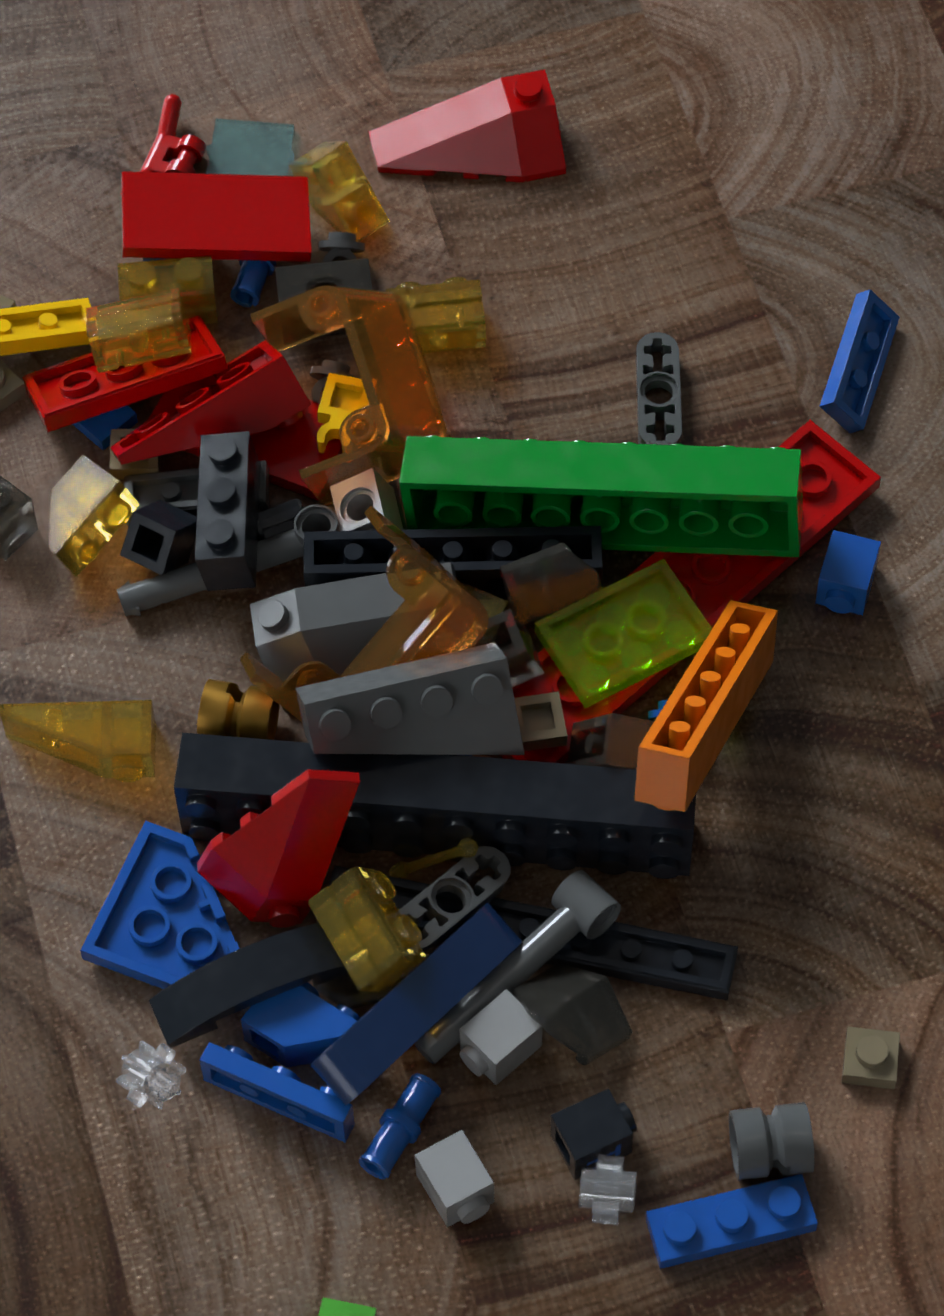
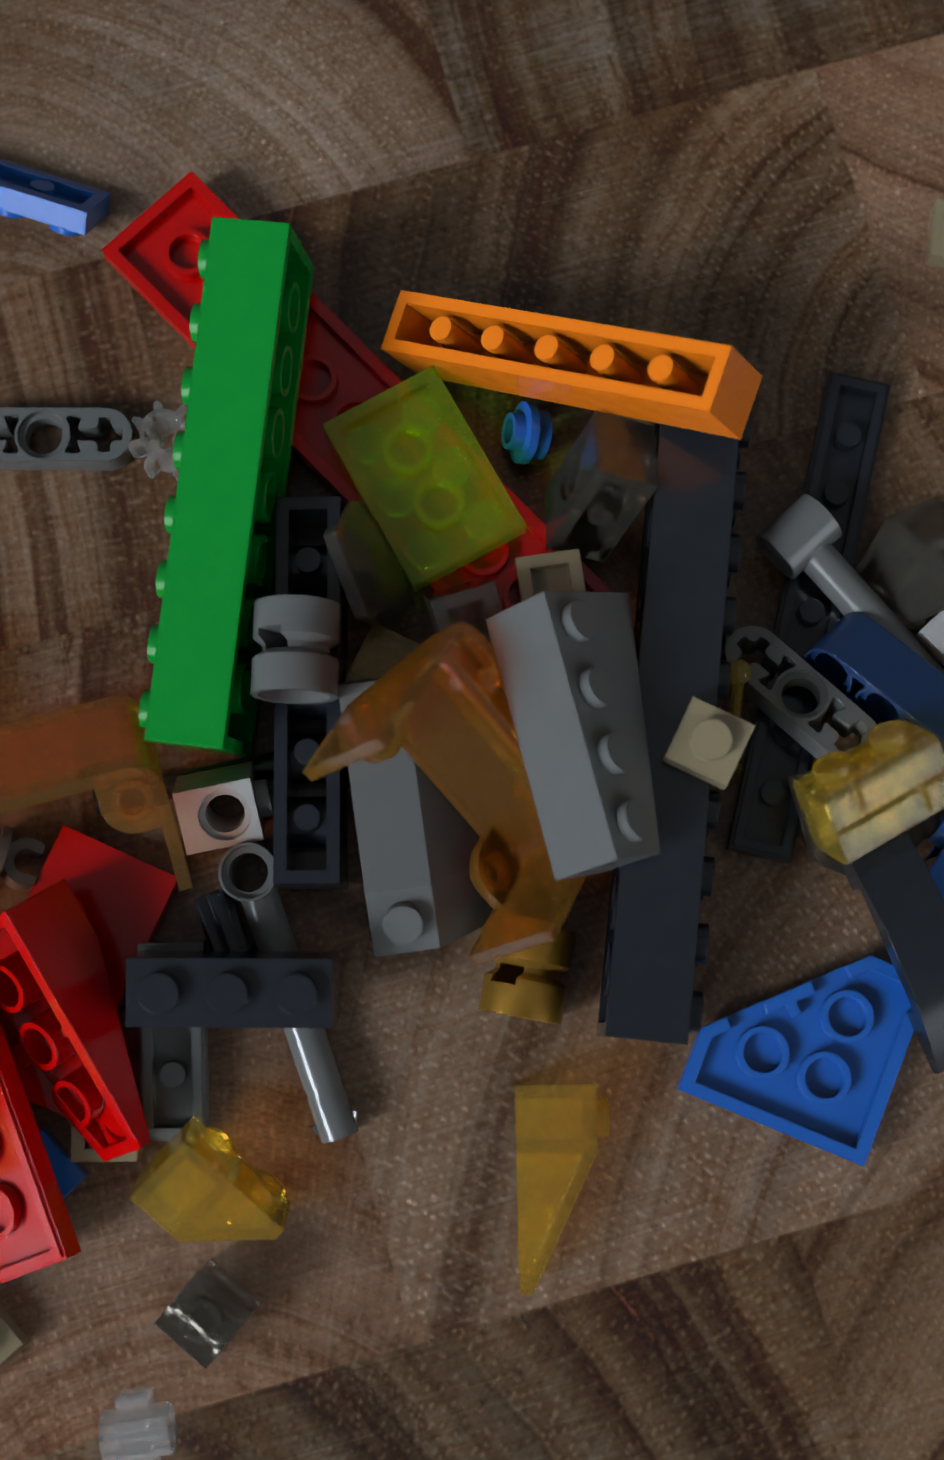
camera: 90 degrees left, 20 degrees up
black brick [120,500,197,575] -> none
red wedge [197,769,360,928] -> none
yellow plate [317,373,376,458] -> none
blue brick [815,530,881,615] -> none
none -> dark grey wheel [250,594,341,704]
none -> dark tan plate [662,696,755,790]

